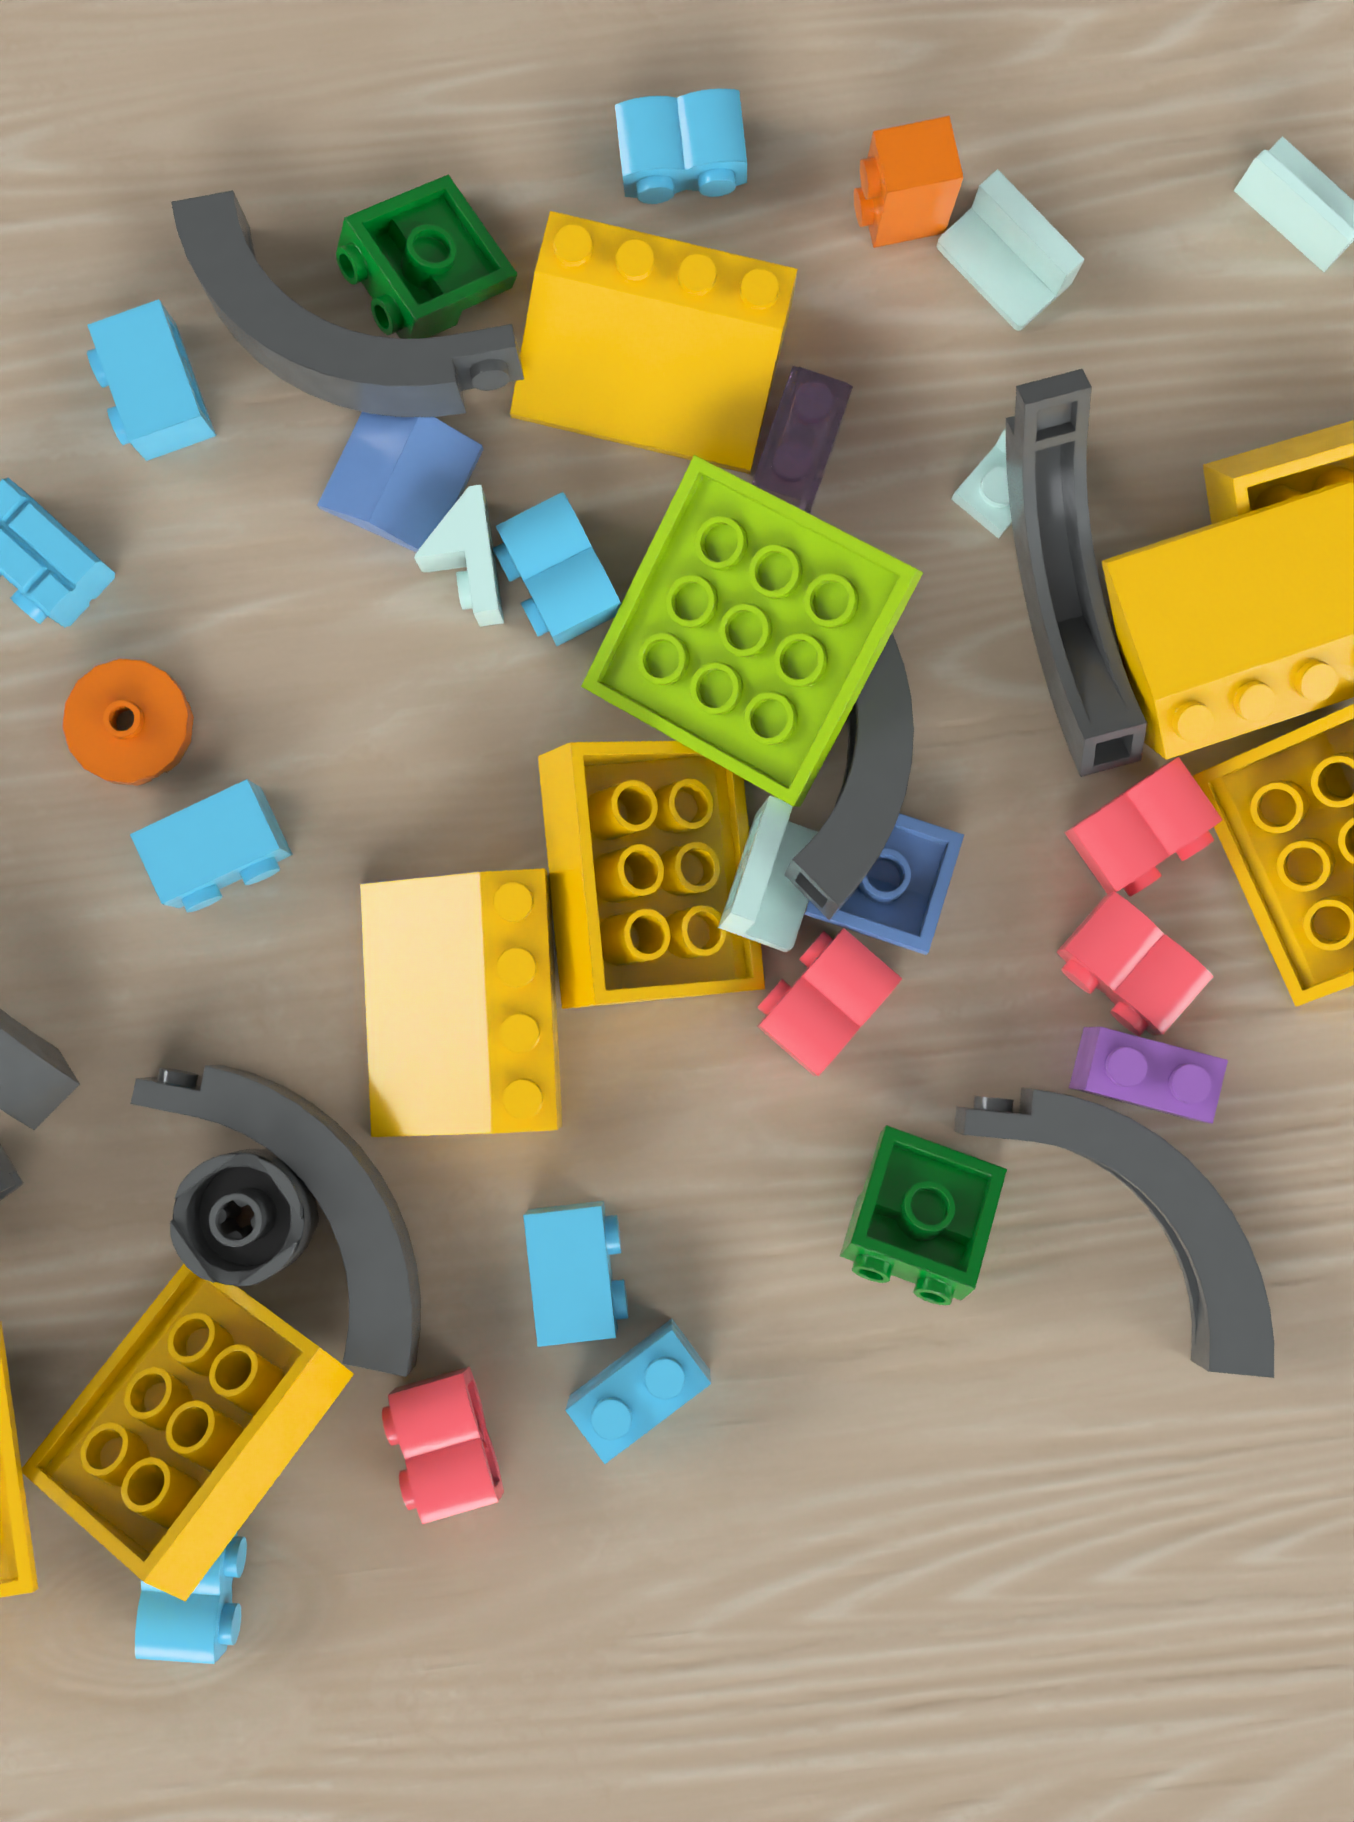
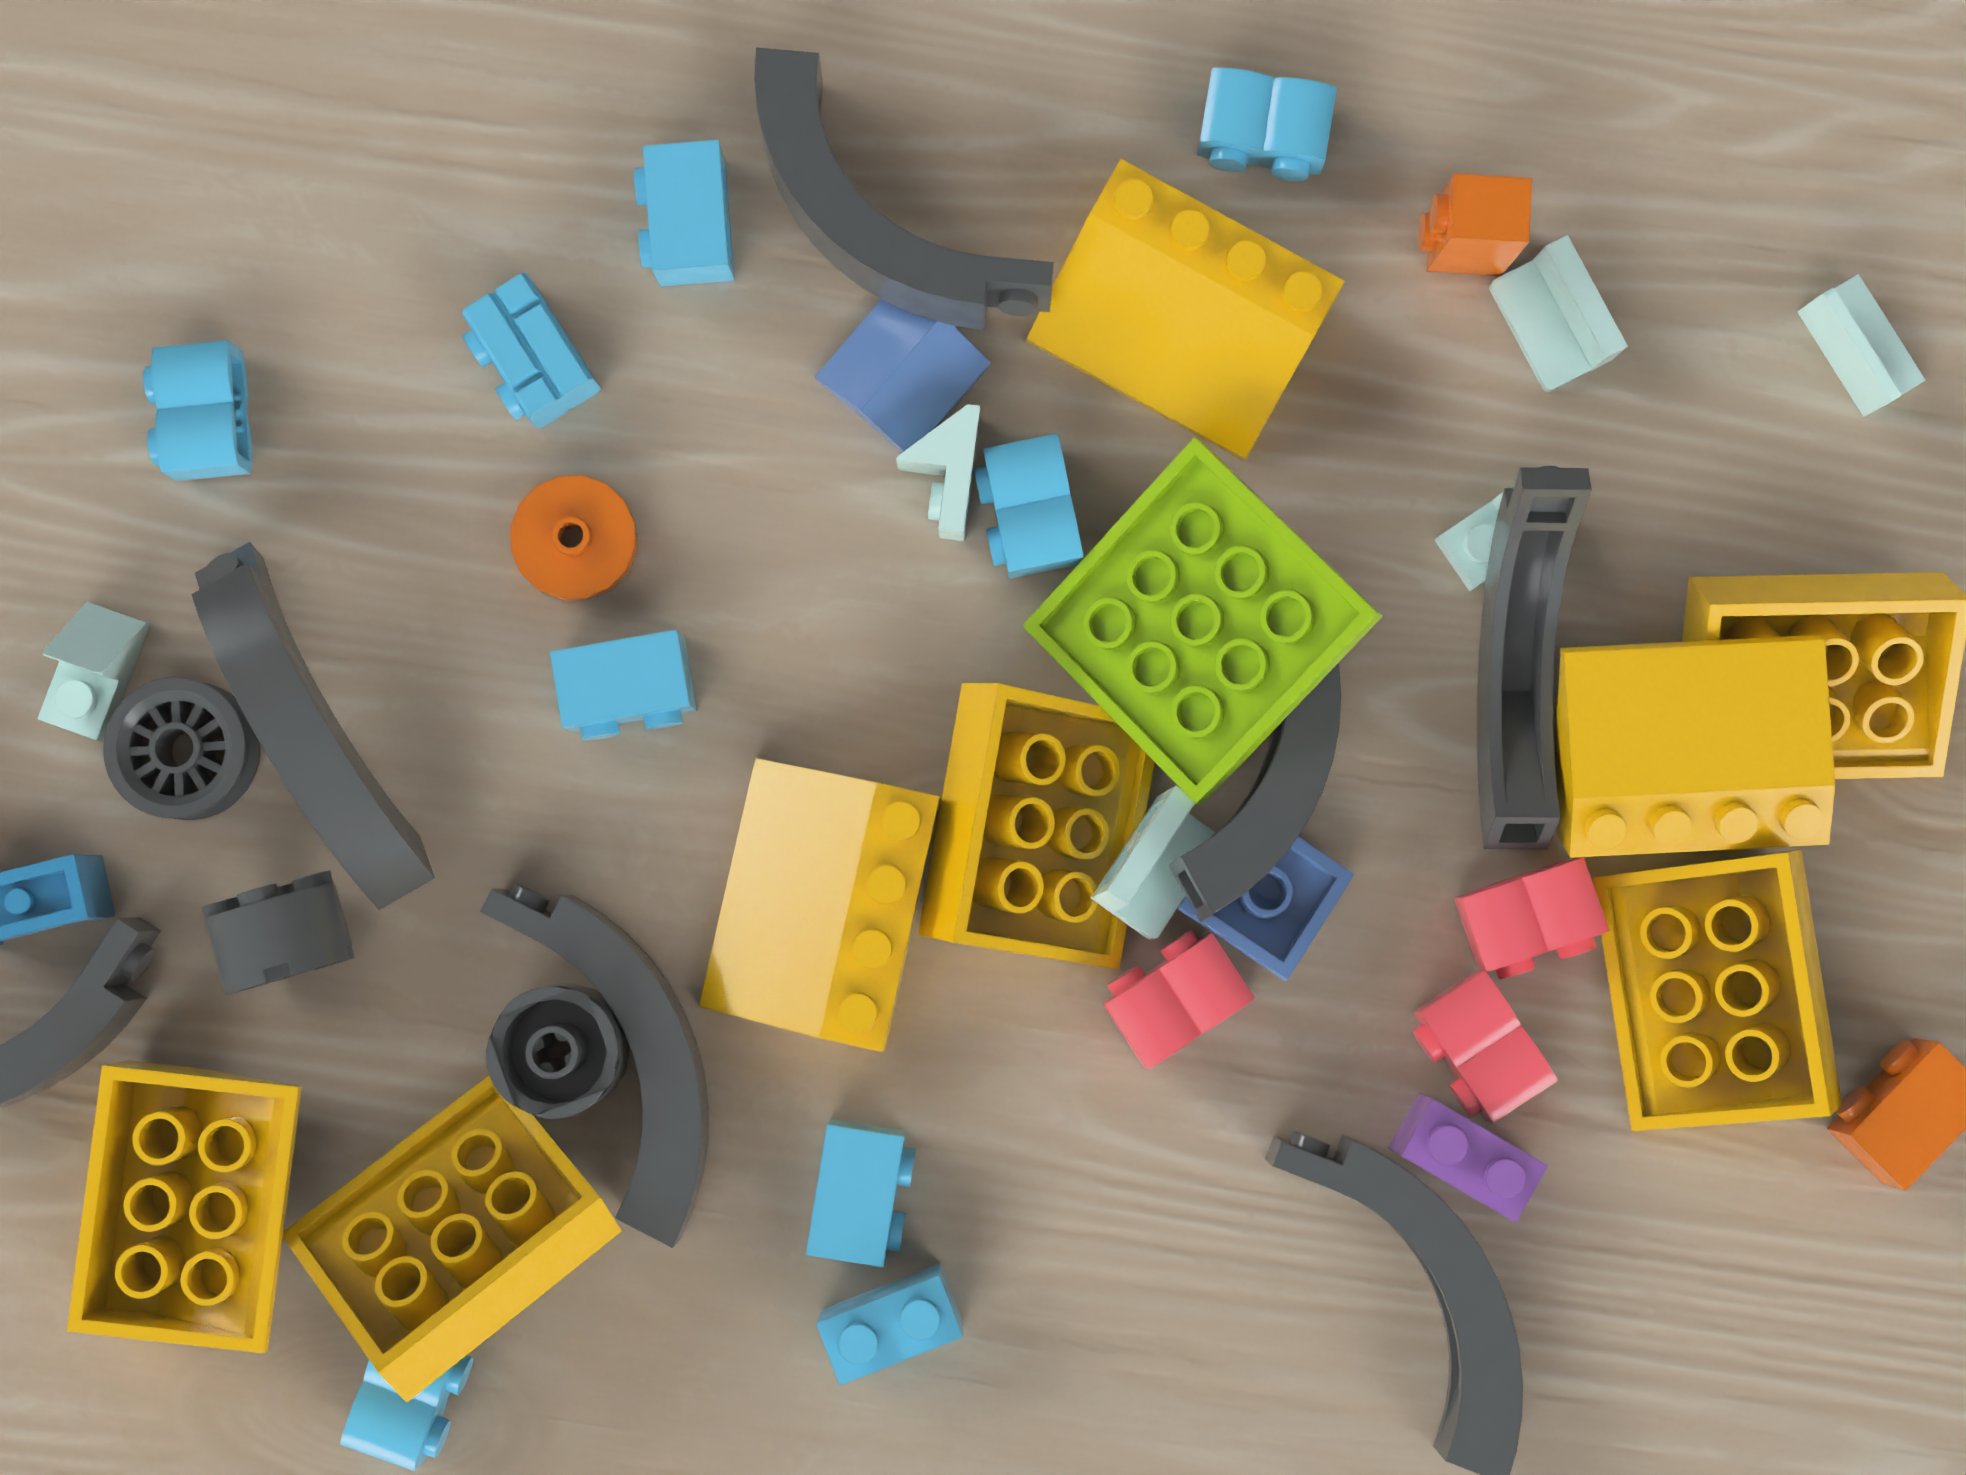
camera: 15 degrees right, 0 degrees up
green plate [336,174,518,339] -> none
coral brick [382,1366,504,1524] -> none
clear purple brick [752,366,853,514] -> none
green plate [840,1125,1007,1305] -> none

